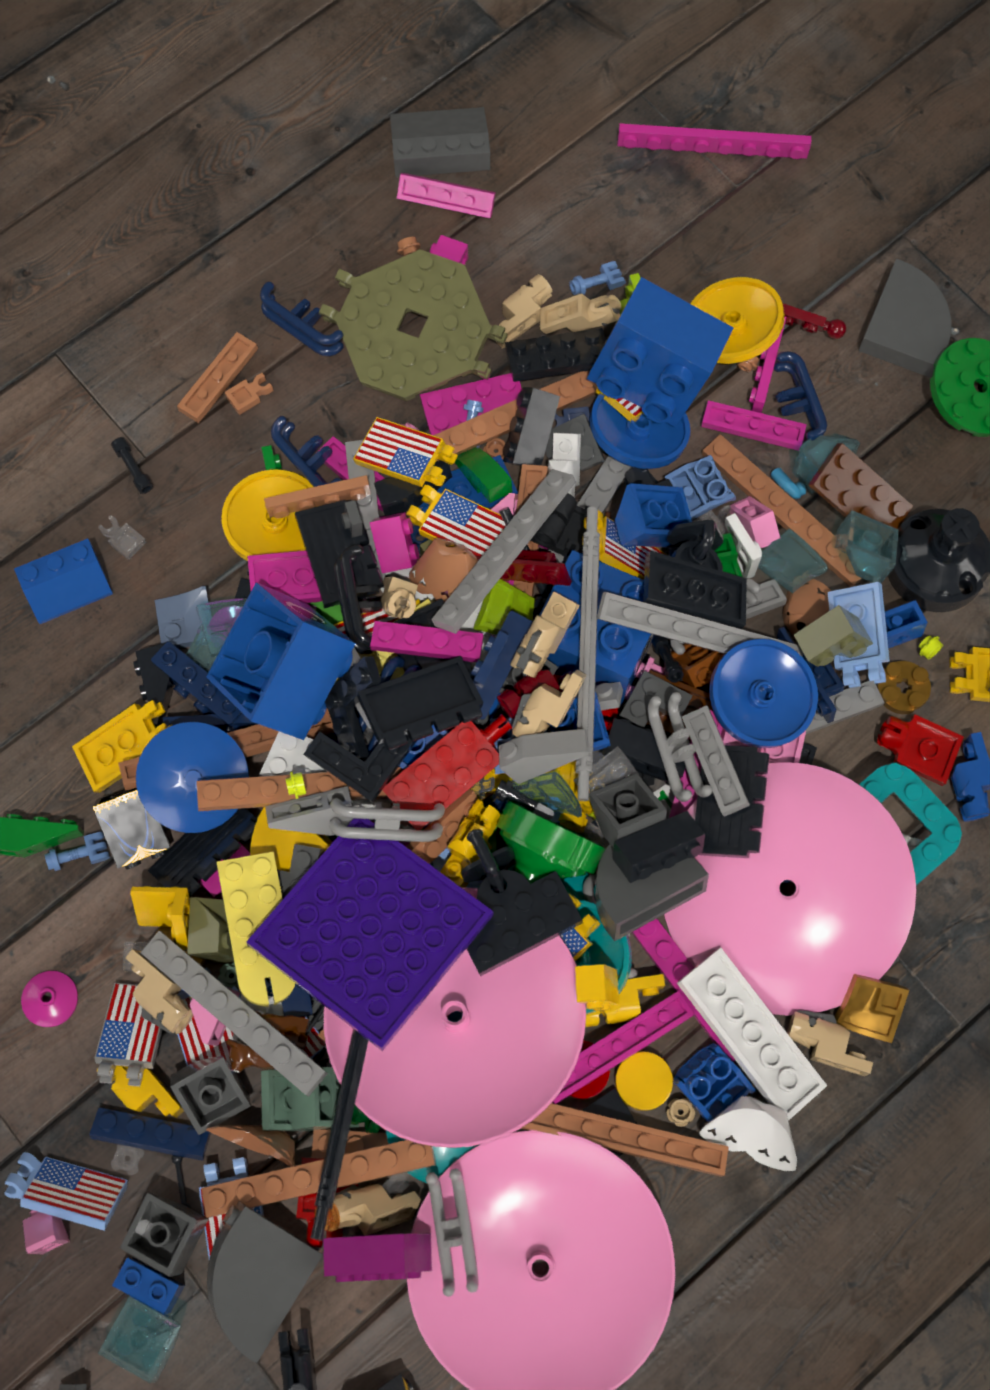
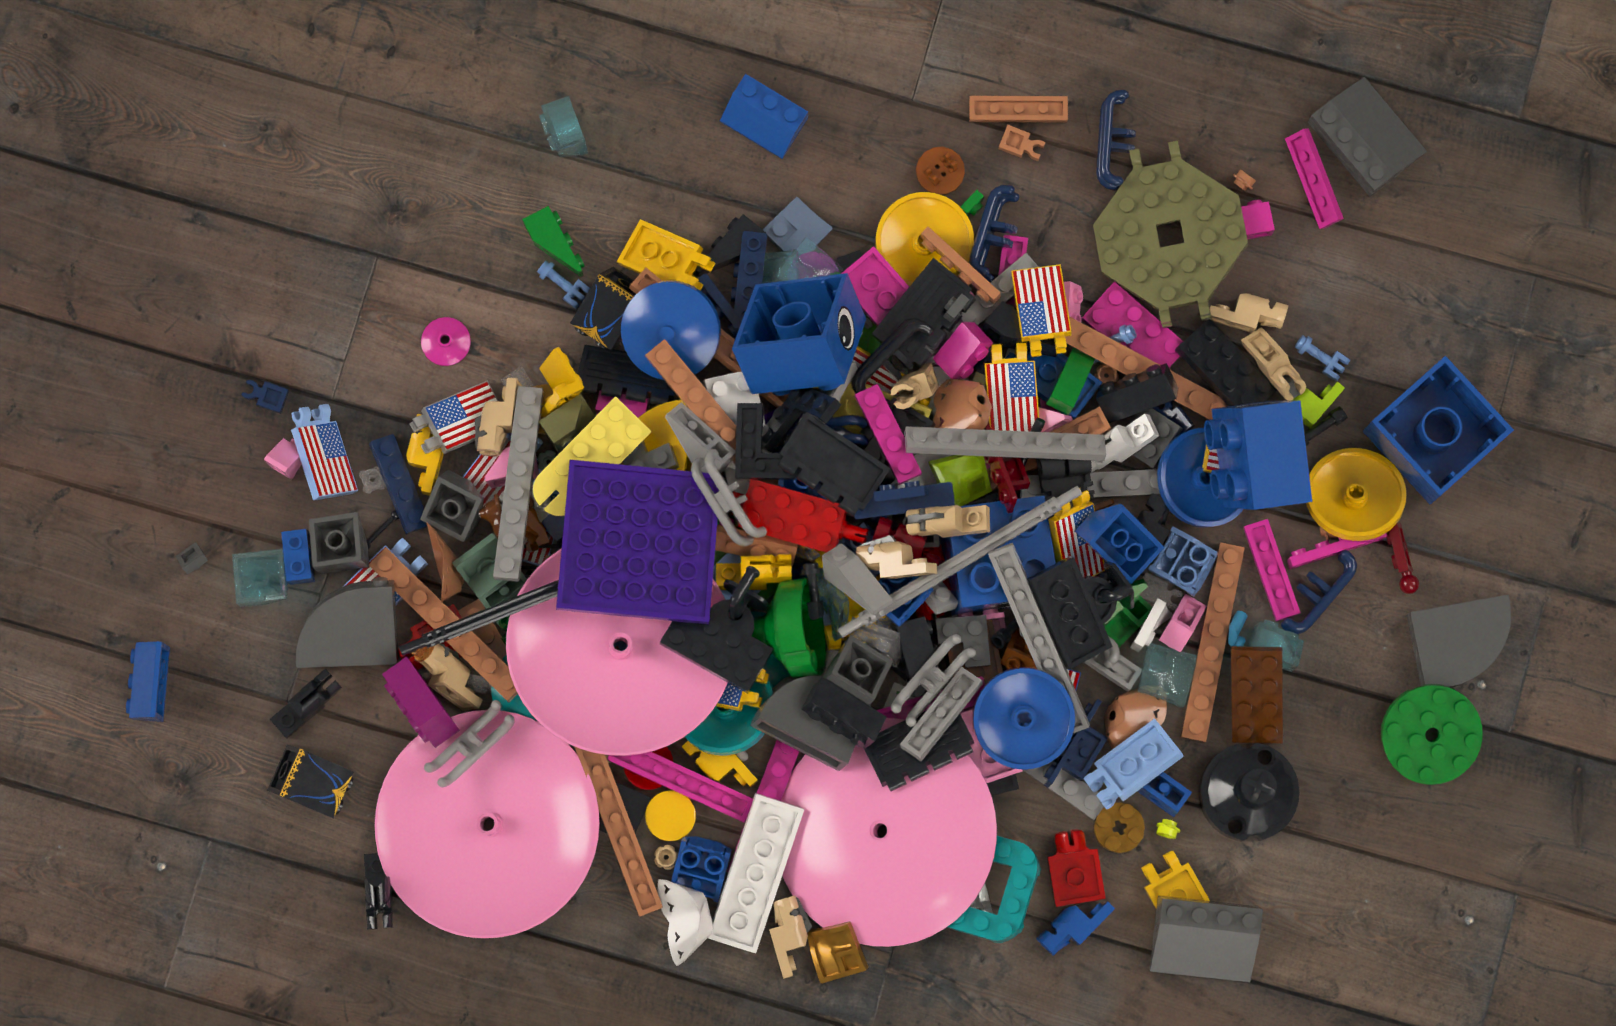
camera: 55 degrees right, 10 degrees up
clear plate [98,515,146,560] -> none
black bar [111,437,153,494] -> none
neon yellow plate [285,772,306,799] -> none
yellow brick [575,964,619,1011] -> none
dark pink plate [617,123,811,159] -> none
olive slope [794,605,873,667] -> none
clear light blue slope [835,510,899,583] -> none
none -> dark orange plate [916,147,965,195]
none -> blue brick [1363,356,1514,504]

